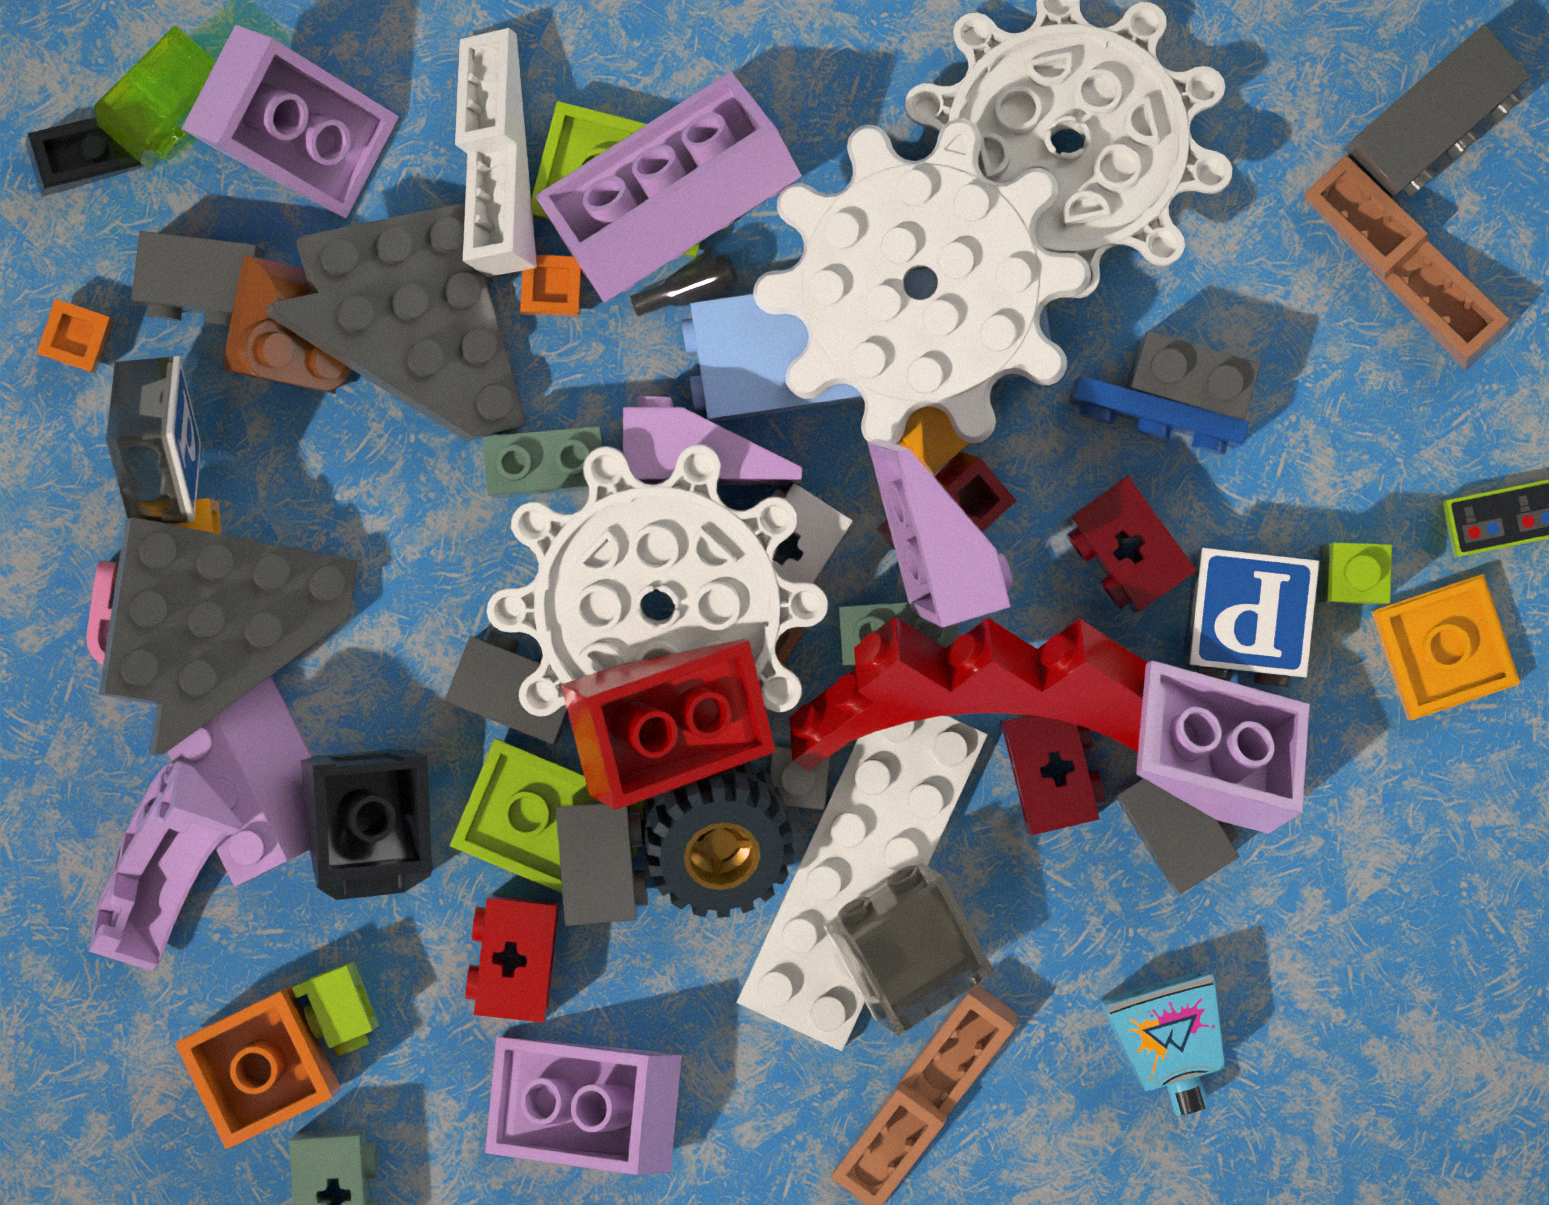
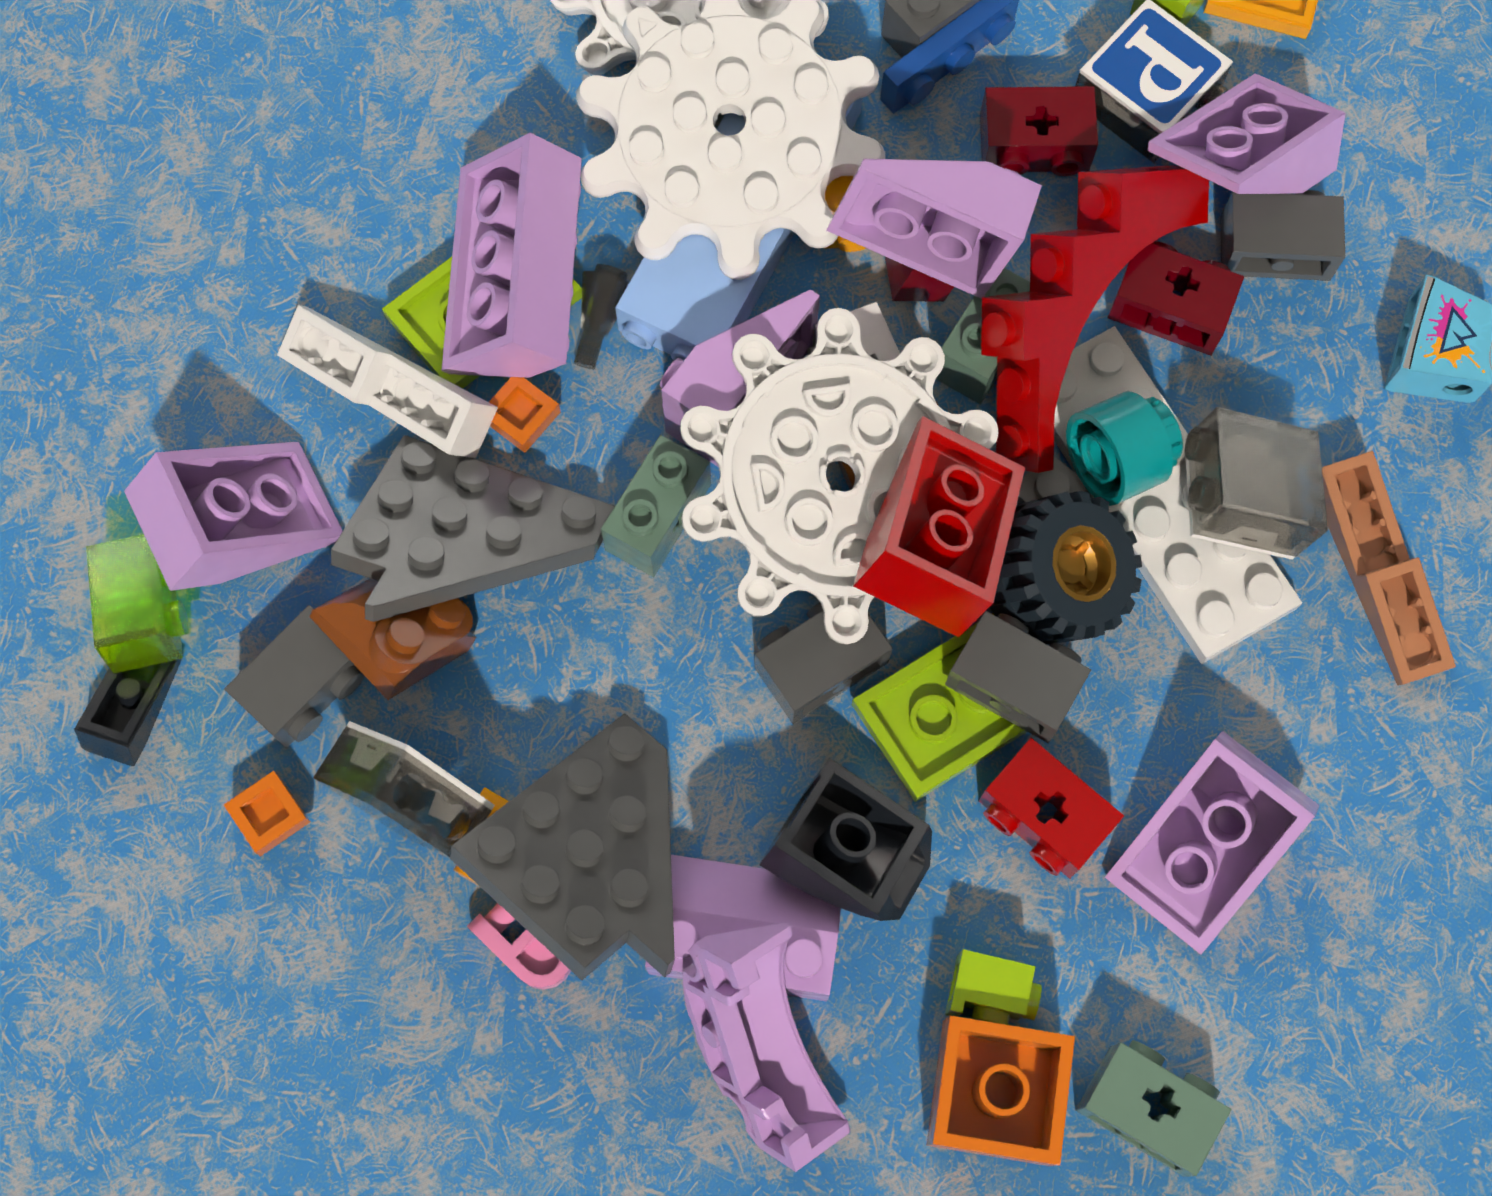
camera: 55 degrees left, 15 degrees down
none -> teal piece [1066,391,1183,506]

